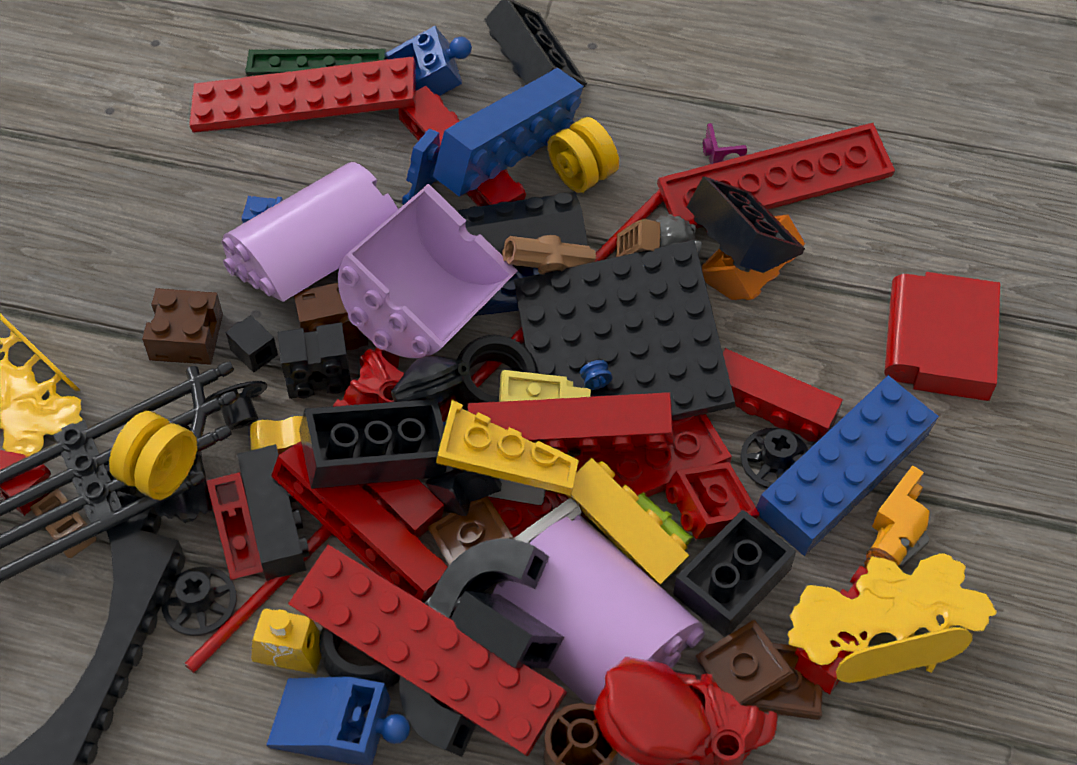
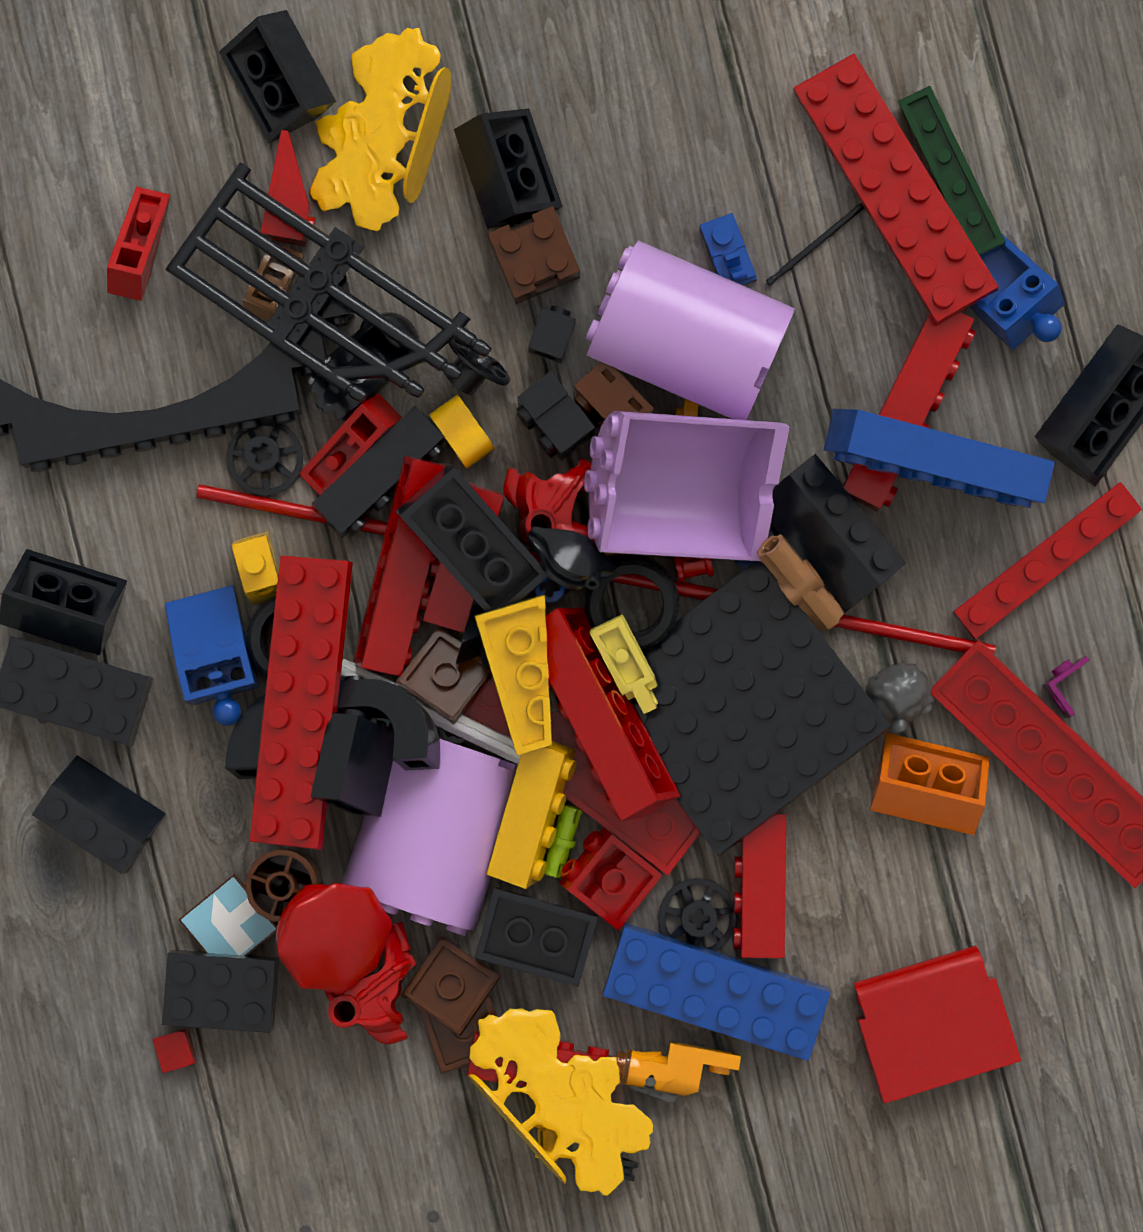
camera: 60 degrees right, 30 degrees up
yellow wheel [109,411,197,500] -> none
blue wing [402,128,440,205] -> none
yellow wheel [547,117,619,193] -> none
blue bush [580,360,613,390] -> none
medium nougat slope [617,219,660,257] -> none
black slope [687,176,805,273] -> none
none -> black slope [453,108,563,229]
none -> red bush [673,556,714,584]
none -> black piece [766,203,864,286]
none -> red plate [953,482,1143,640]

